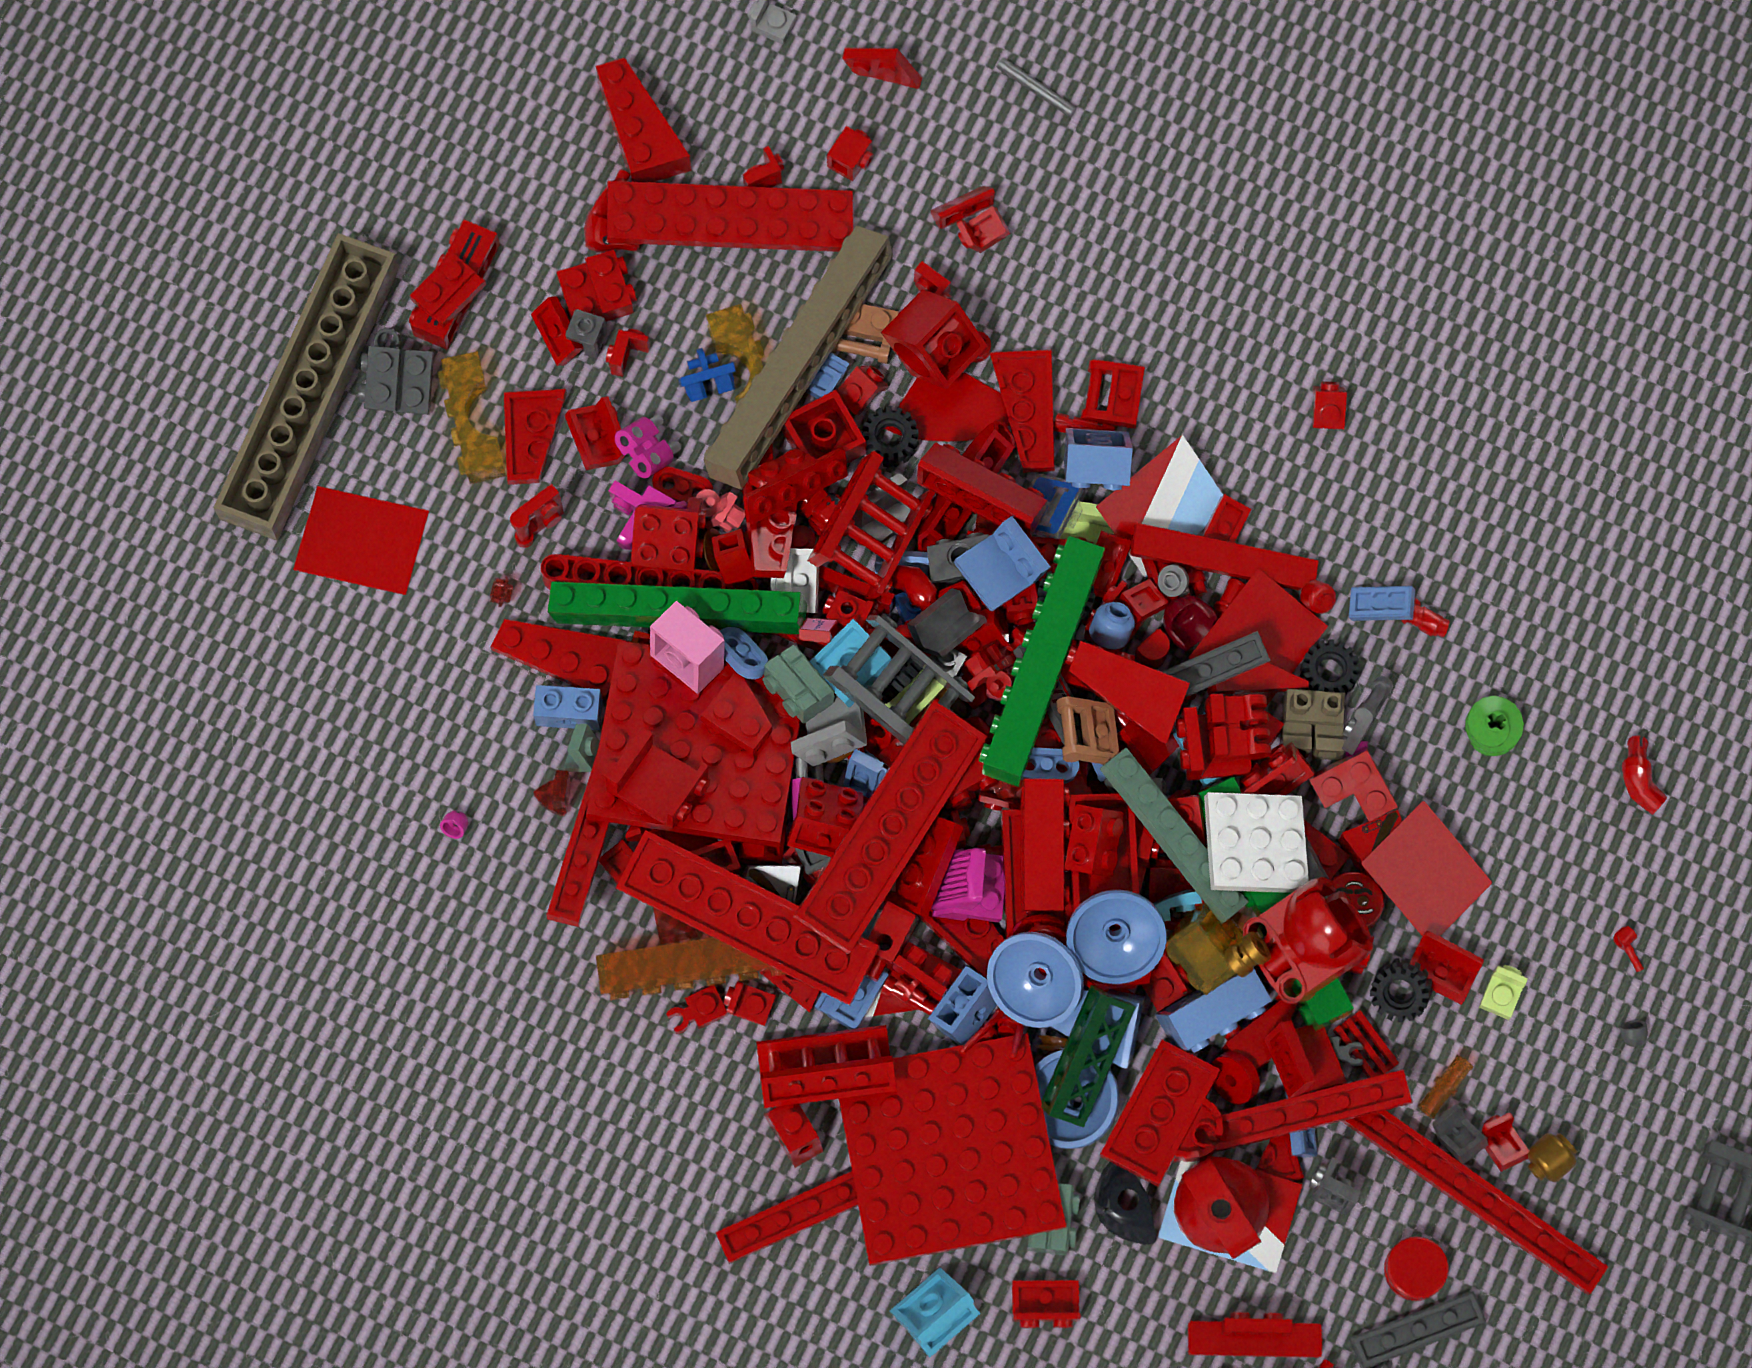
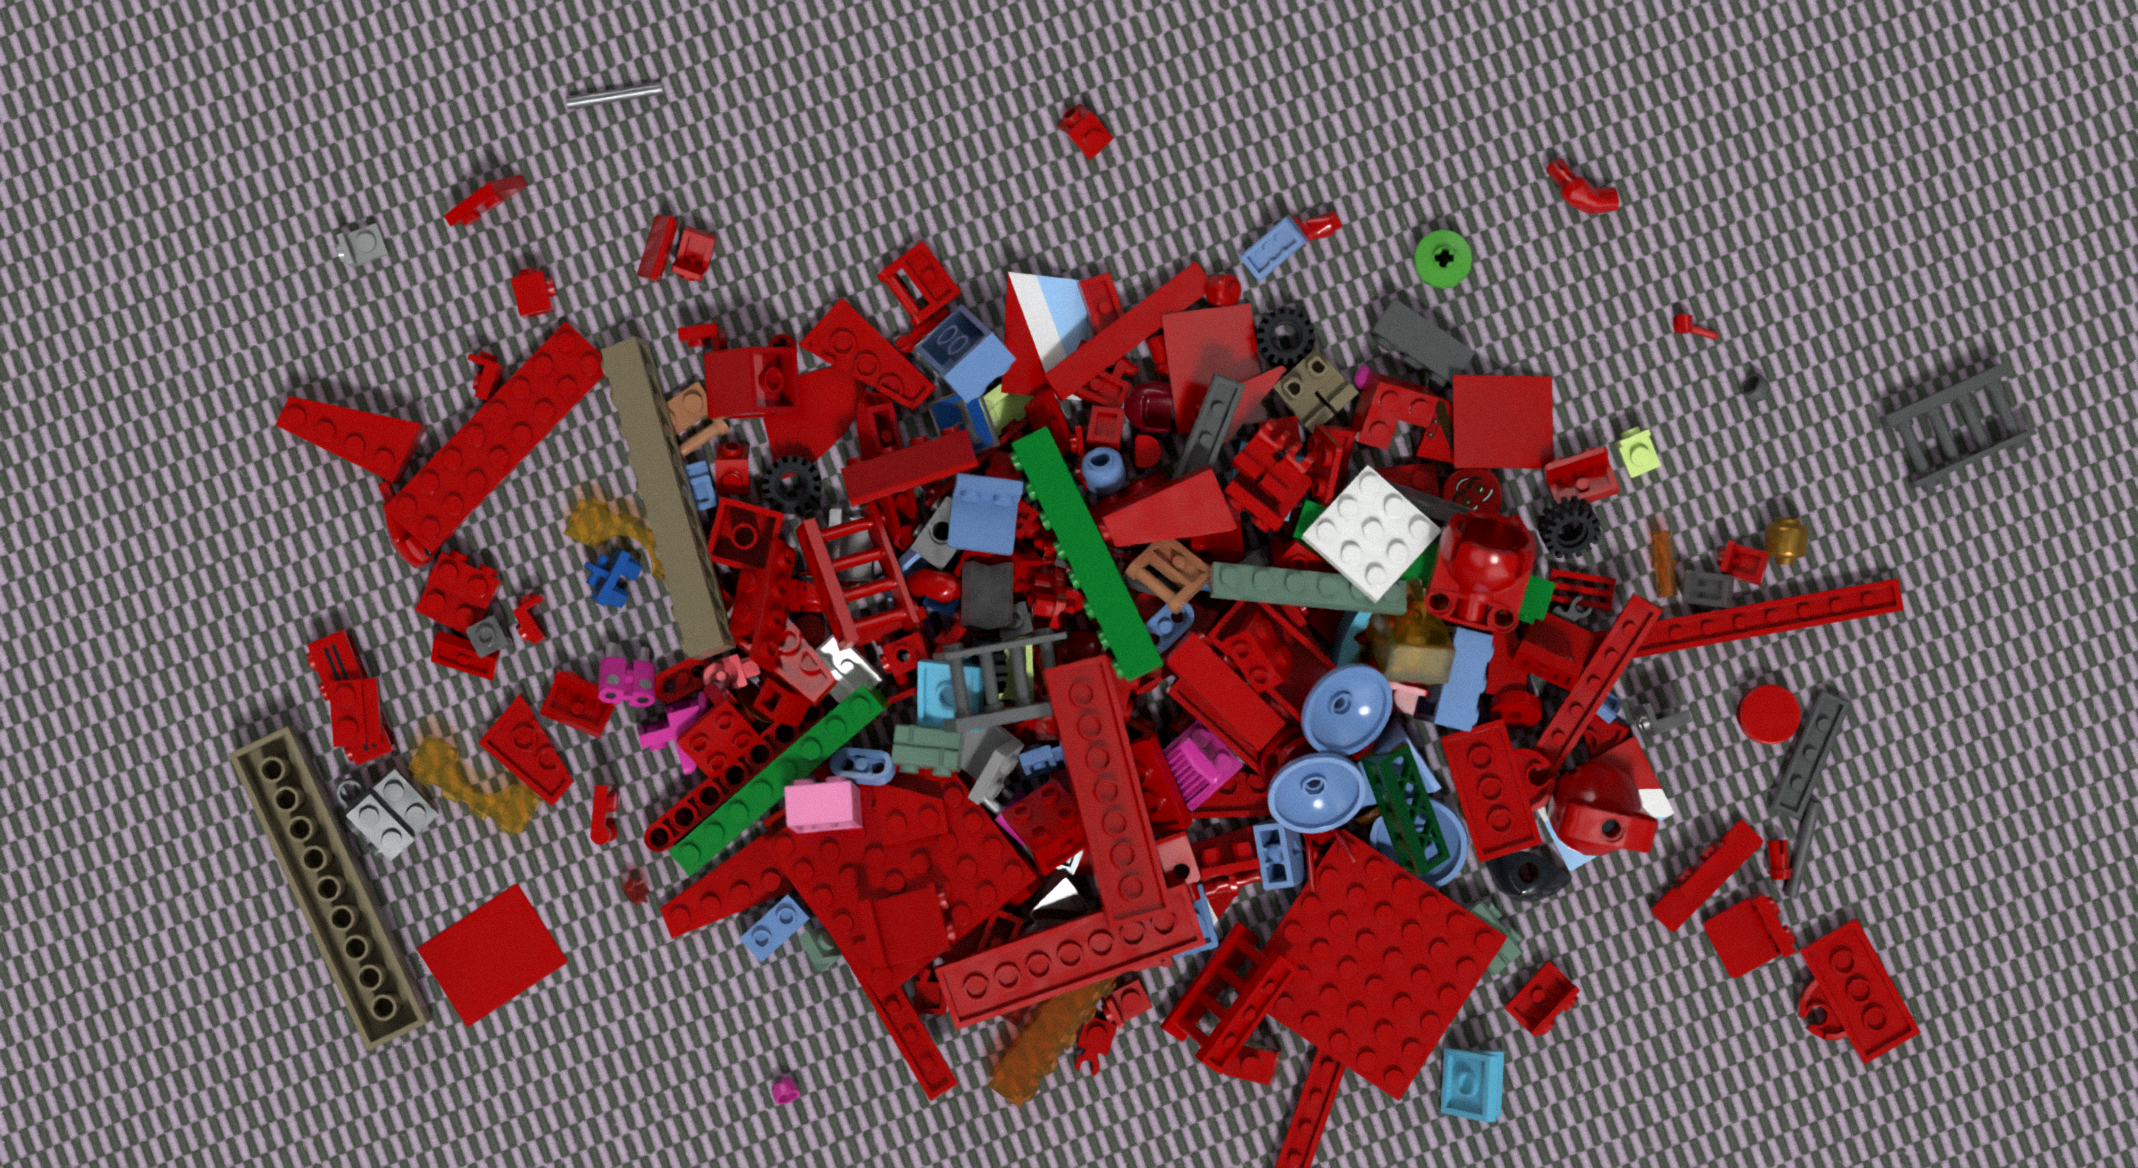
camera: 45 degrees left, 15 degrees up
clear red tile [534,770,571,817] -> none
red tile [799,618,838,643] -> none
flat silver plate [1158,563,1190,597] -> none
pearl gold wheel [1224,932,1271,978] -> none
flat silver plate [1341,676,1393,755] -> none
none -> dark grey brick [1370,298,1476,388]

